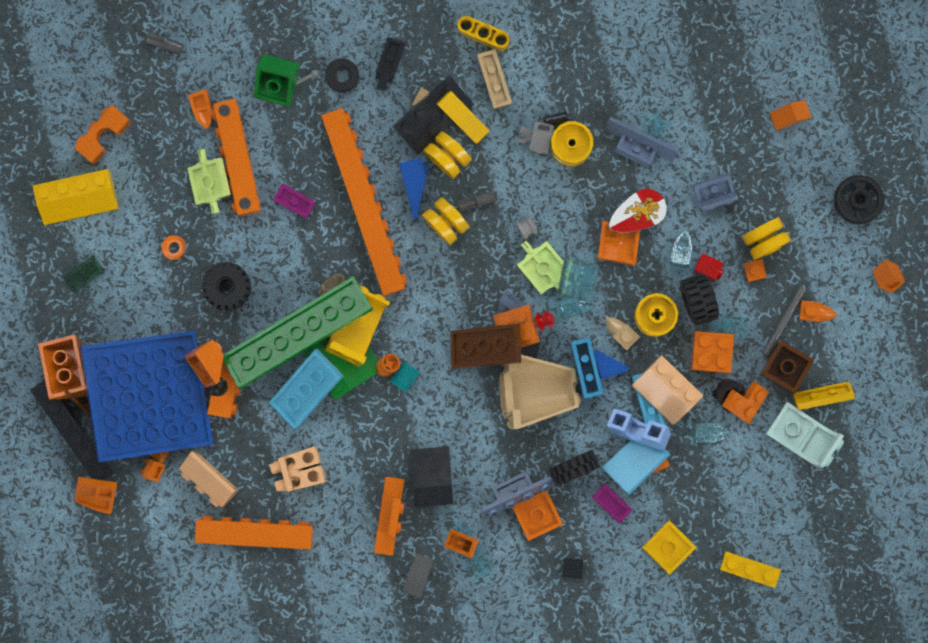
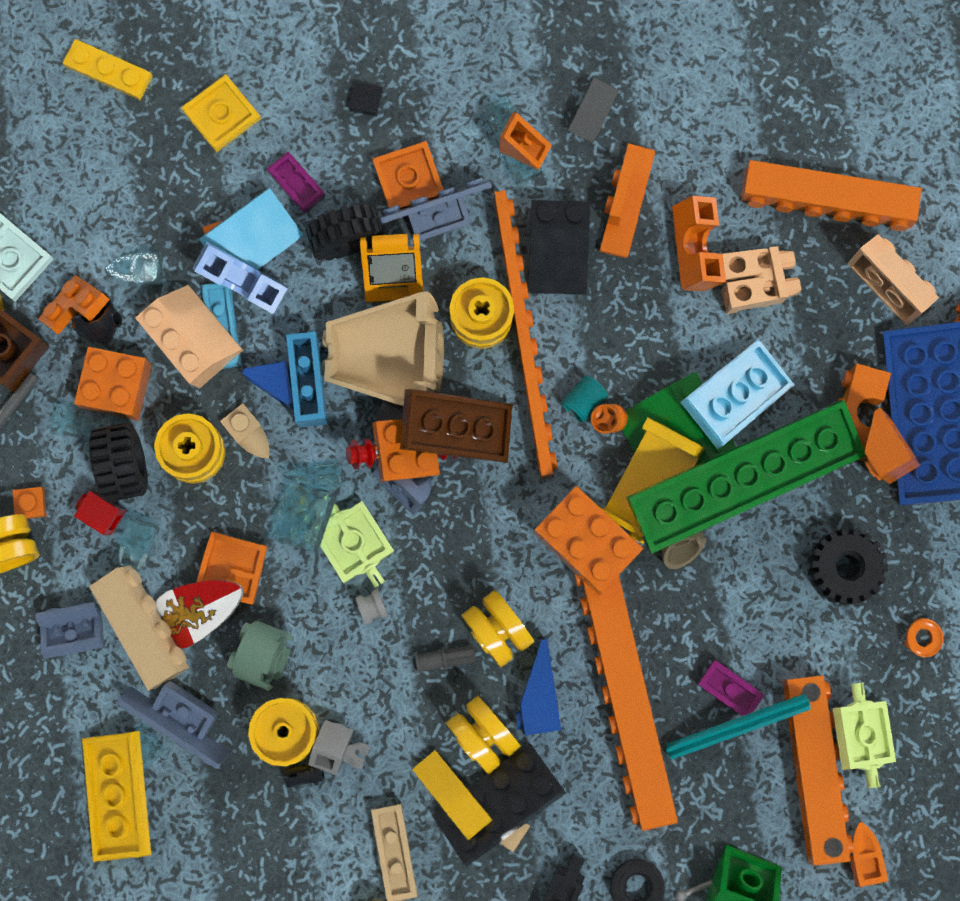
camera: 175 degrees left, 5 degrees down
none -> yellow tile [82,731,151,862]
none -> tan brick [89,565,189,691]
none -> sand green brick [227,621,293,691]
none -> light orange container [360,234,423,302]
none -> yellow wheel [449,277,514,349]
none -> orange plate [494,190,557,479]
none -> orange brick [533,486,644,595]
none -> teal axle [665,694,811,759]
none -> orange arch [672,196,726,291]

